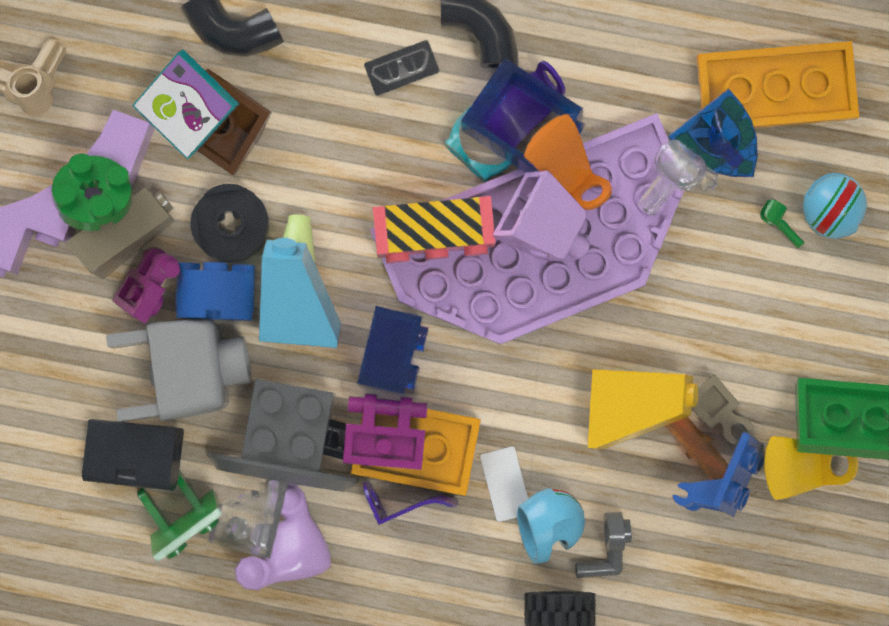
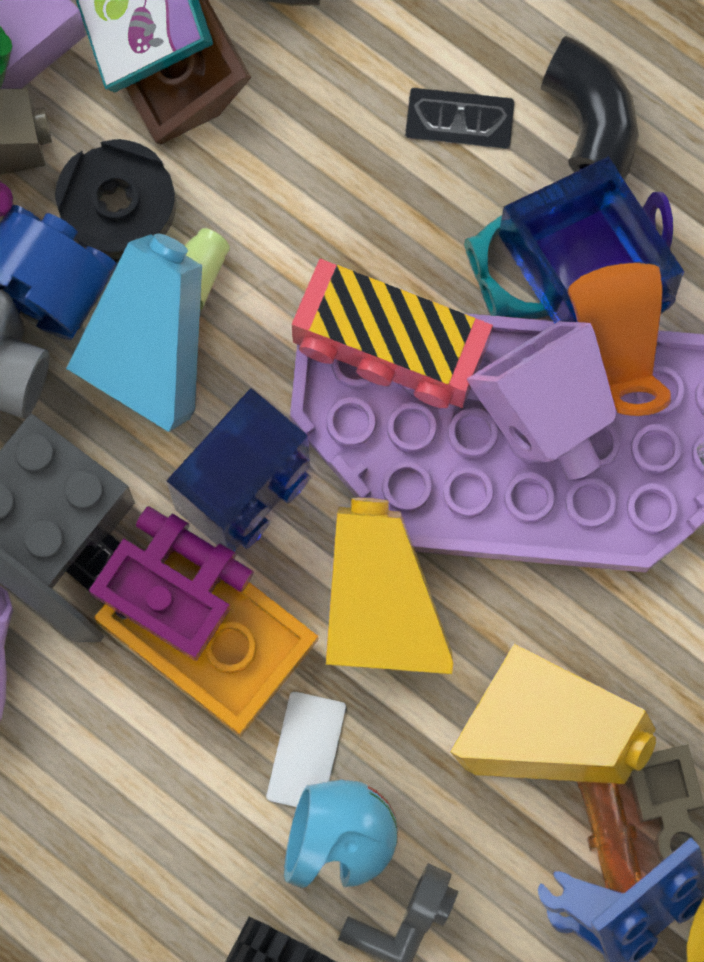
camera: 25 degrees right, 10 degrees down
dark purple piece [363,481,459,525] -> none
none -> yellow slope [326,497,453,674]

